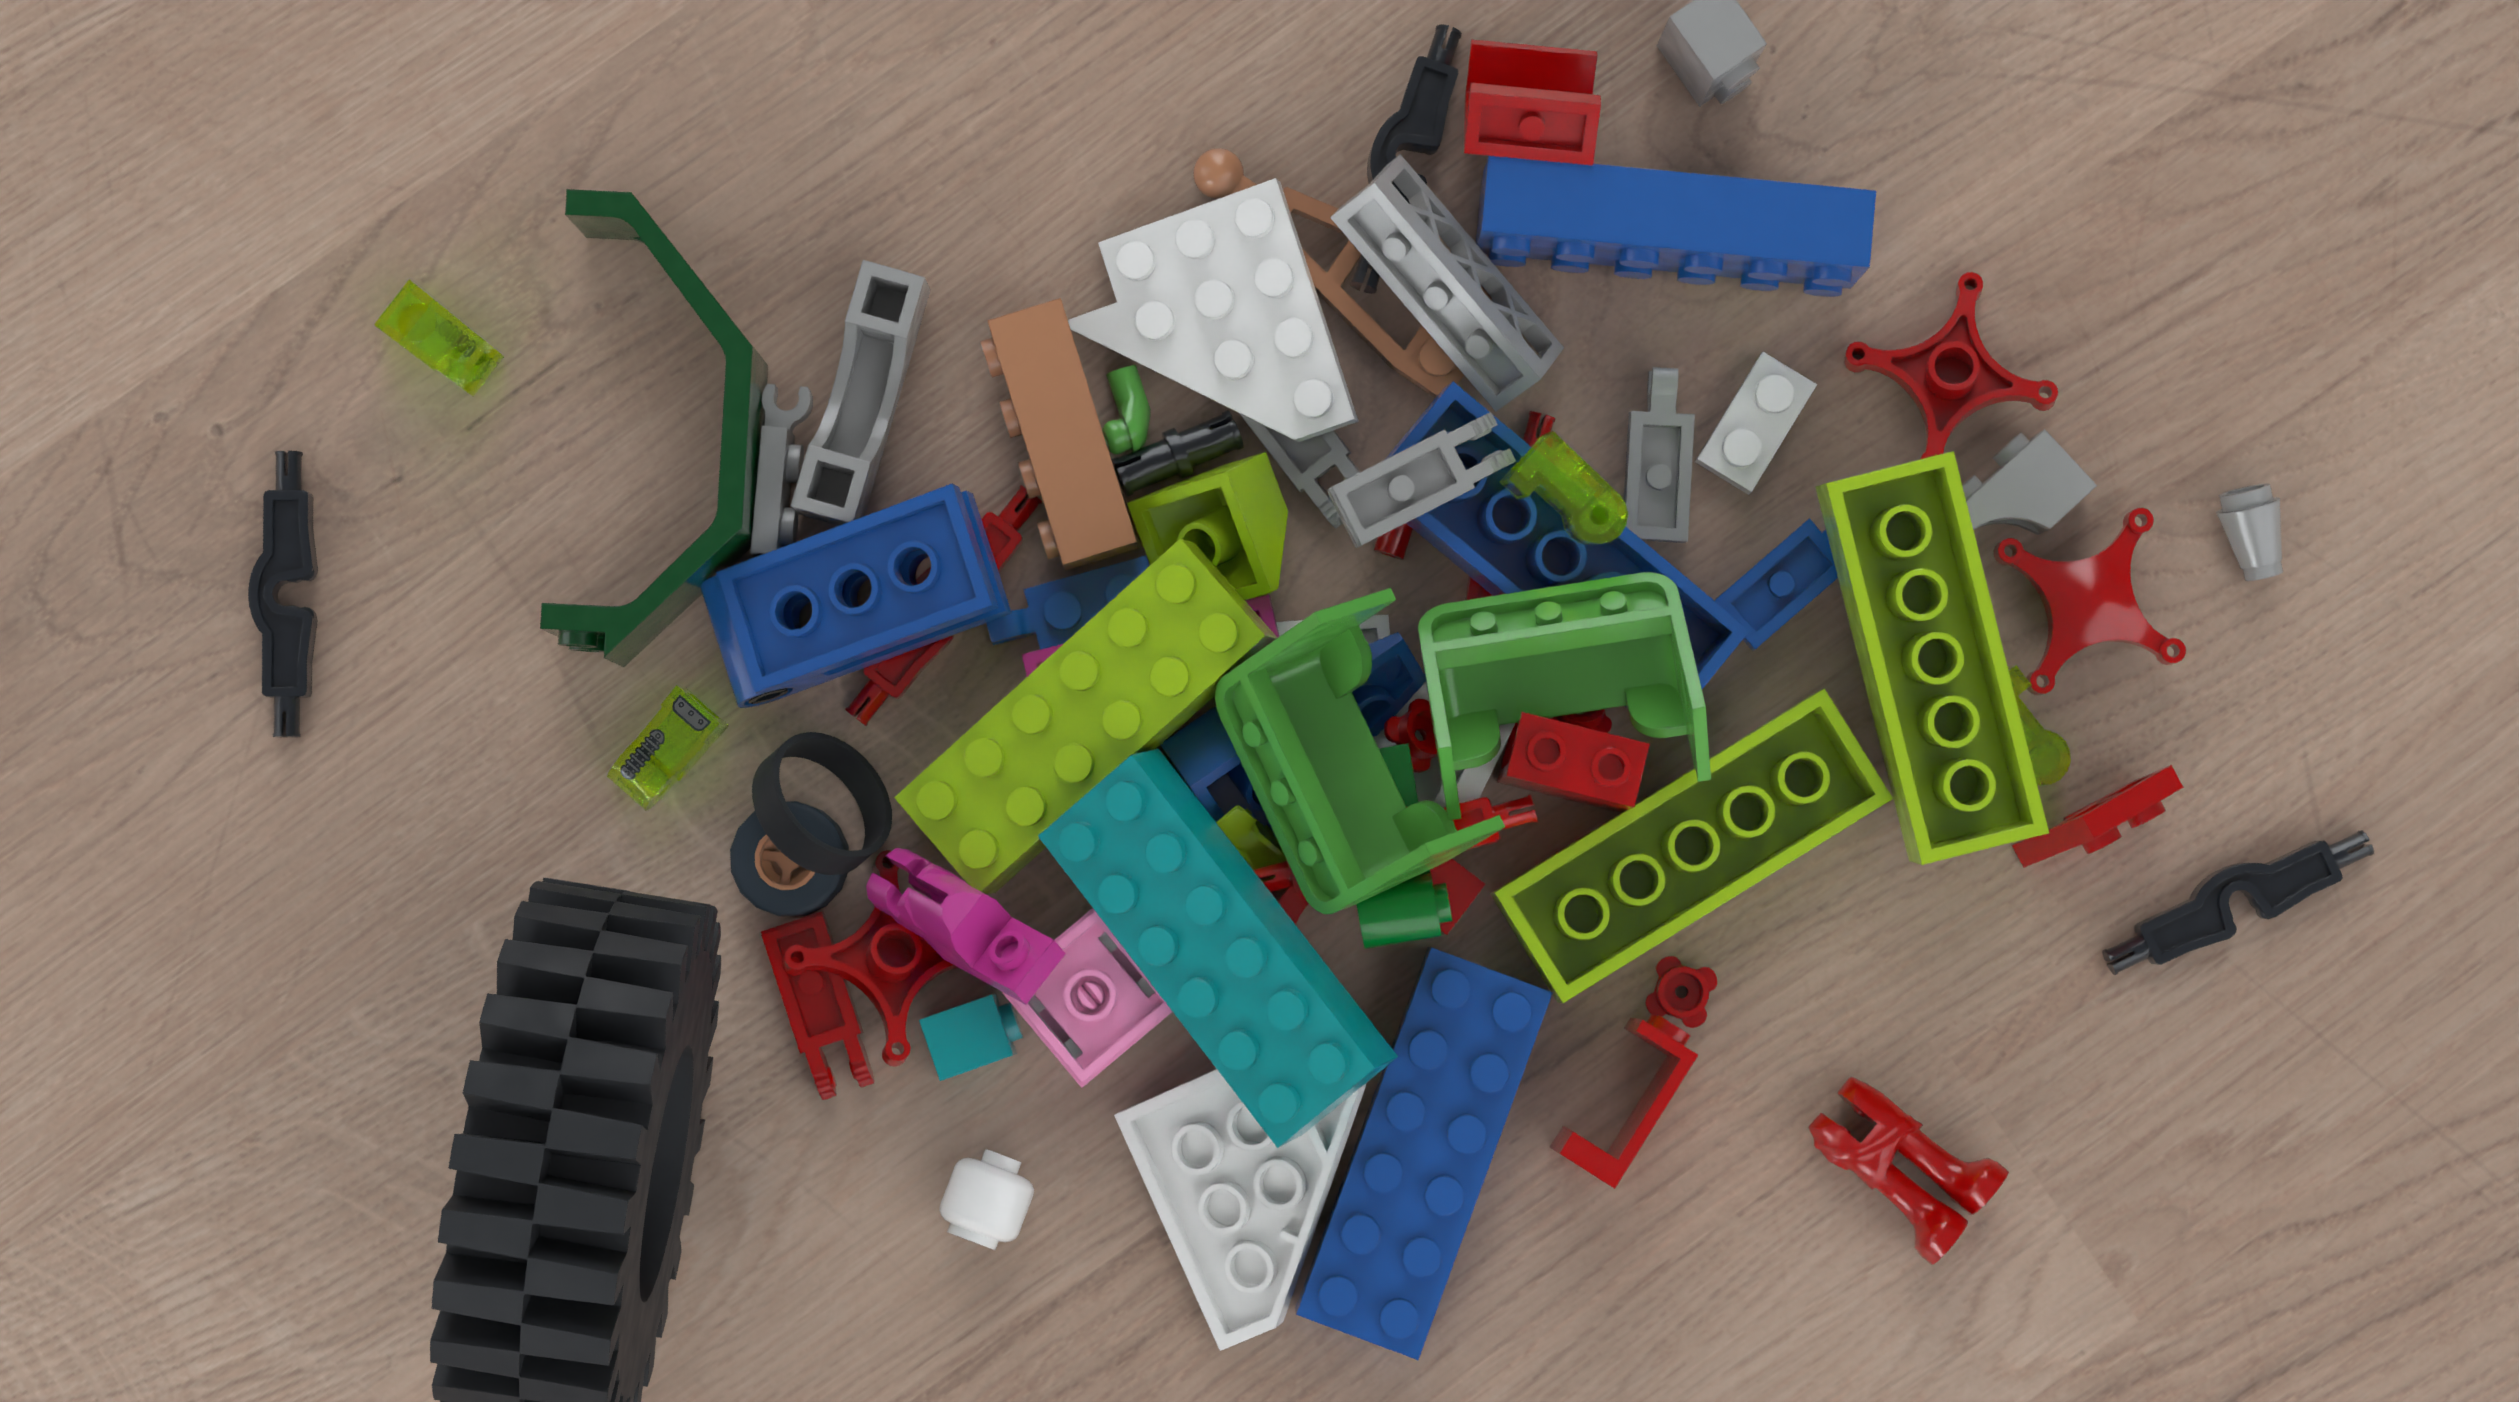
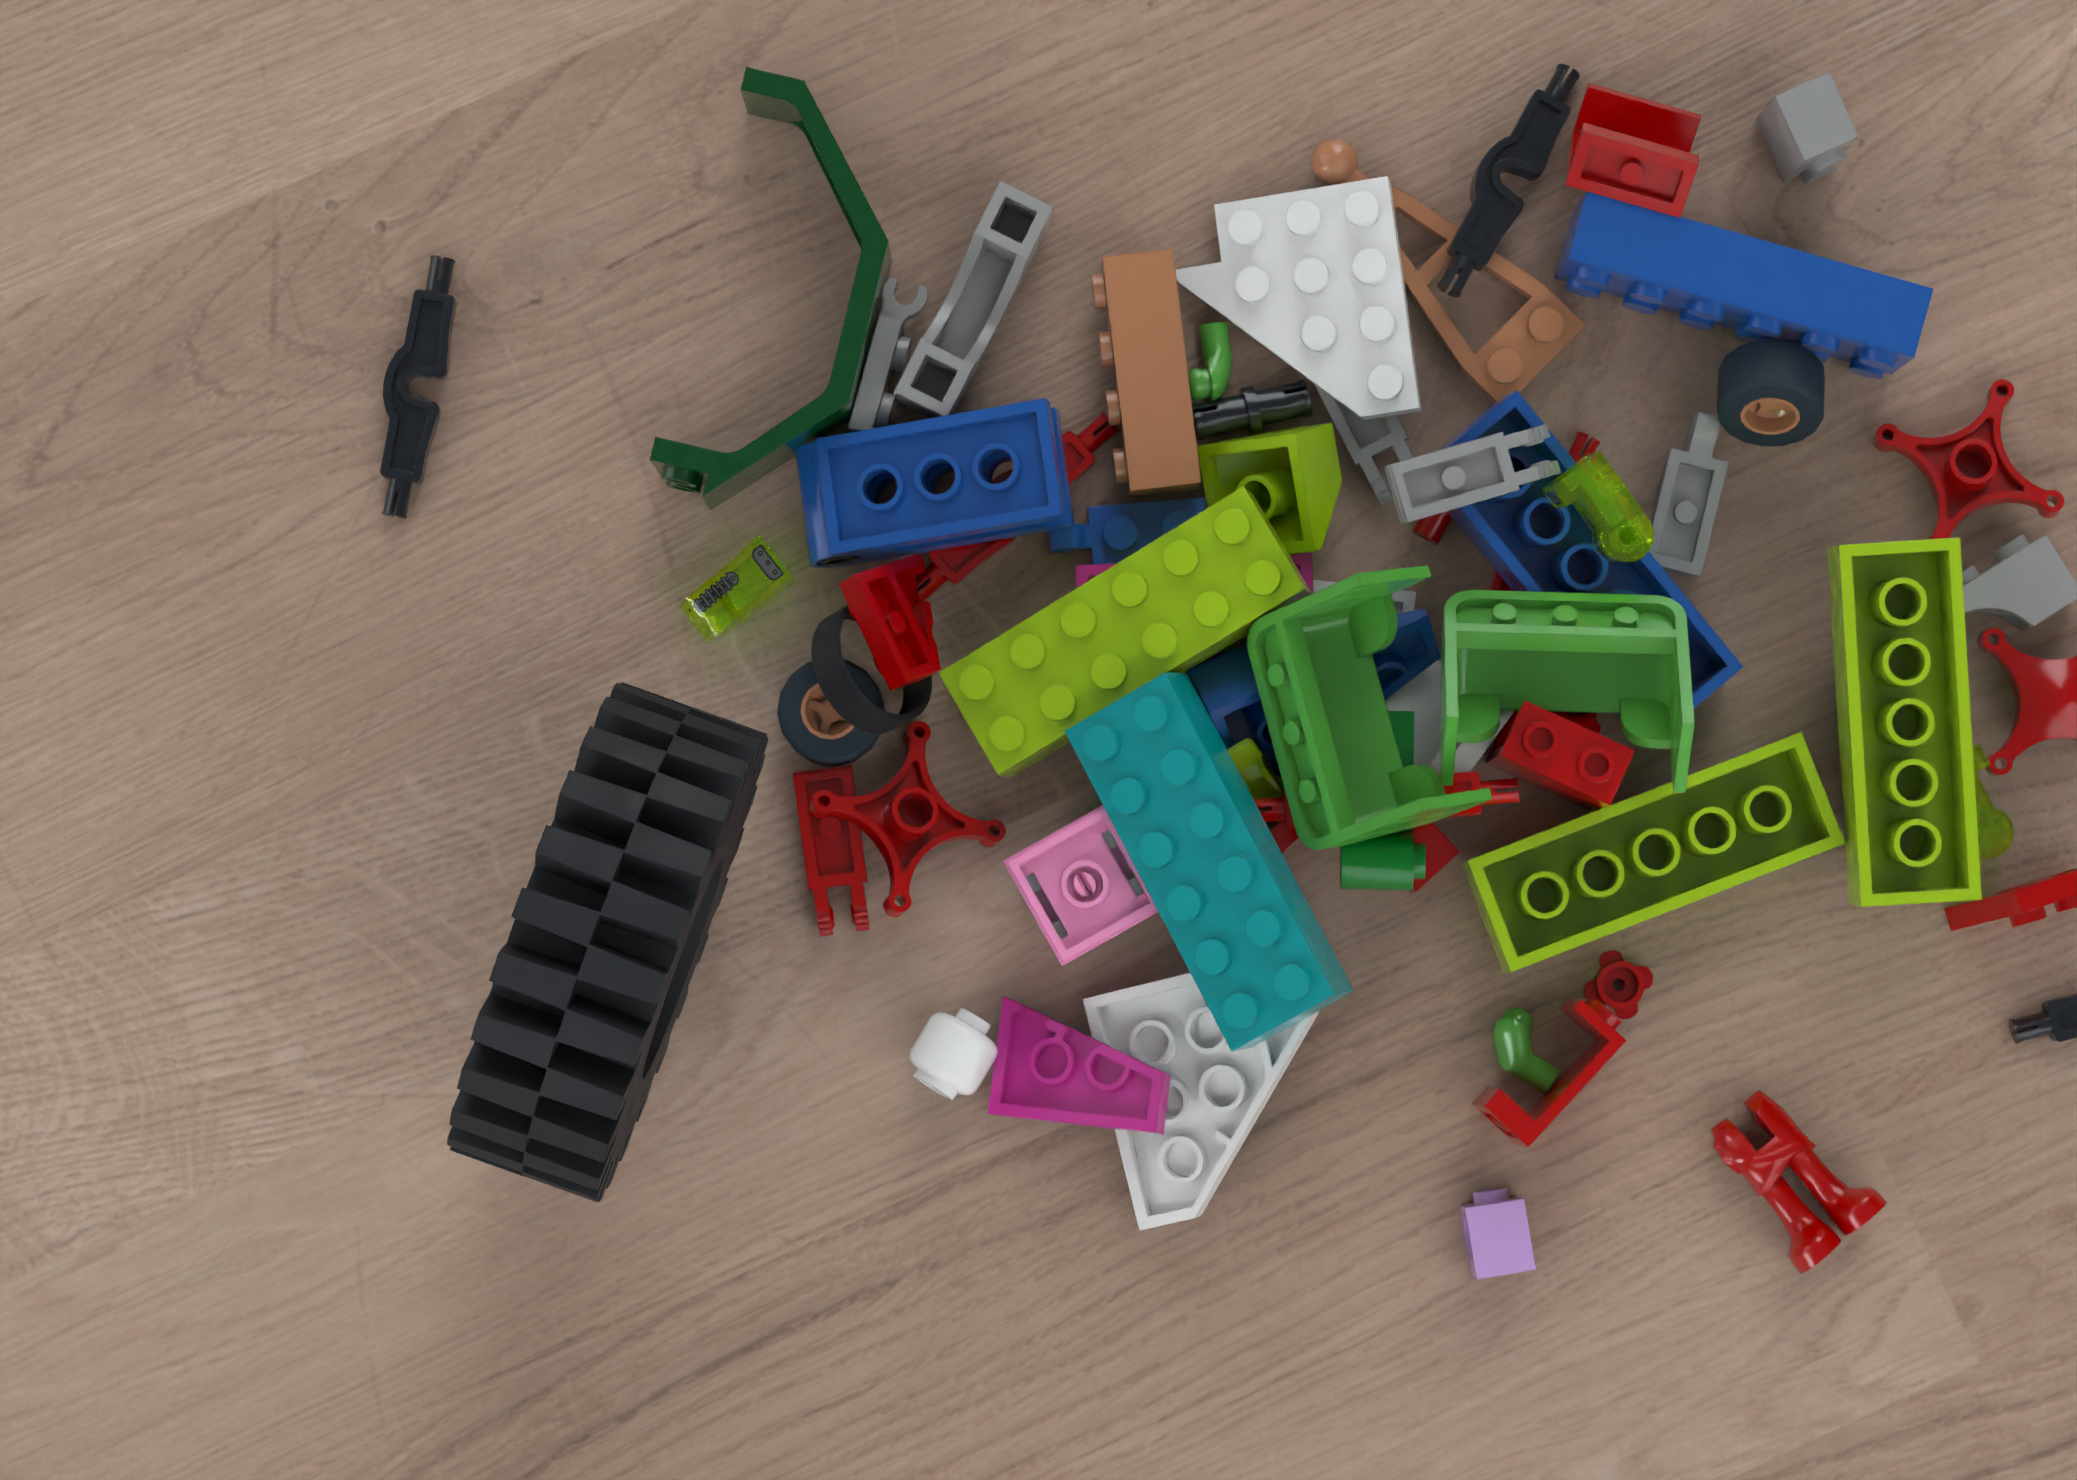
camera: 10 degrees right, 0 degrees up
clear neon green leg [374,279,504,396] -> none
dark pink plate [866,848,1066,1005] -> none
teal brick [919,994,1023,1081] -> none
blue brick [1295,947,1553,1360] -> none
light grey fence [1330,154,1564,412] -> none
red plate [1384,698,1437,773] -> none
white plate [1695,352,1817,495] -> none
blue plate [1714,518,1838,651] -> none
none -> red wing [839,553,941,691]
none -> dark pink wing [987,996,1171,1135]
none -> lavender brick [1459,1187,1536,1279]
none -> bright green arm [1493,1008,1560,1094]
none -> black wheel [1717,339,1825,447]

